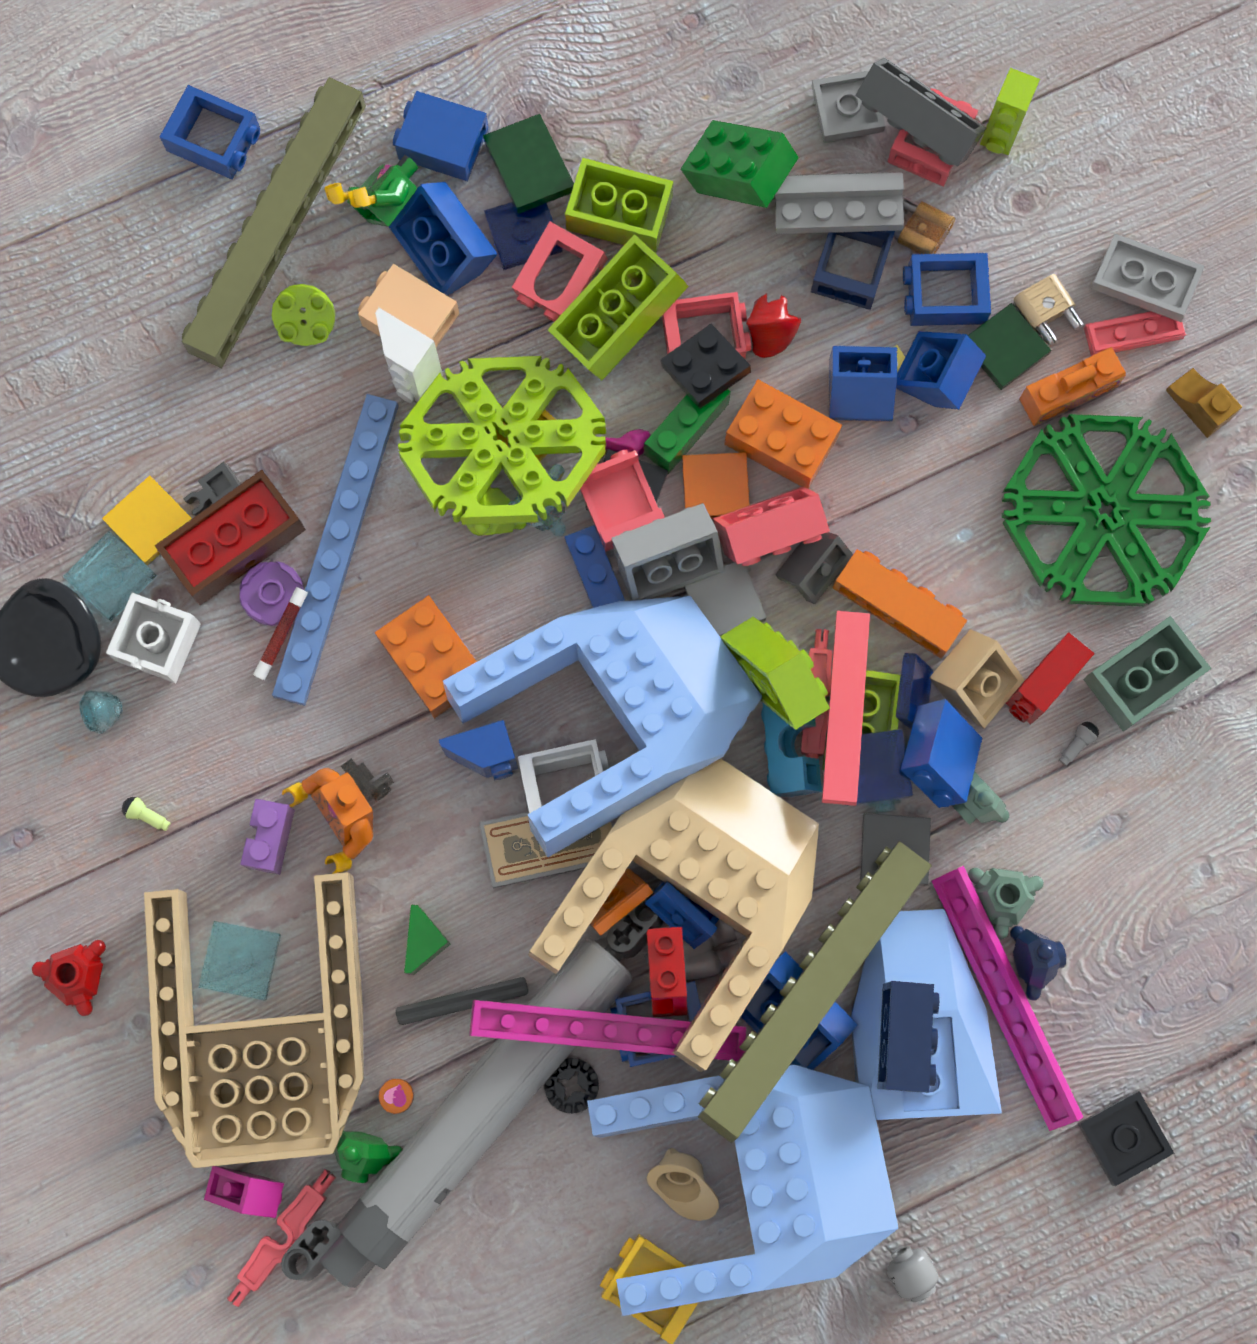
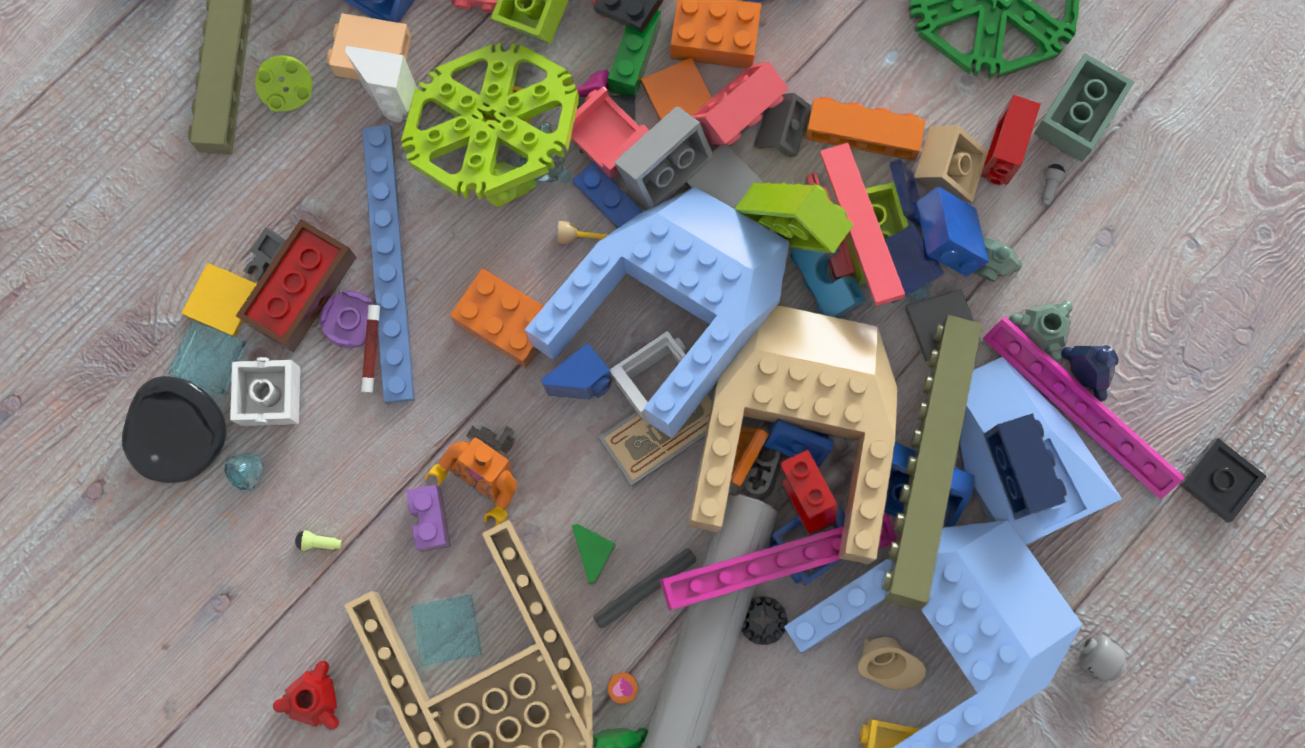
camera: 20 degrees left, 0 degrees up
none -> tan hinge [557,221,609,244]

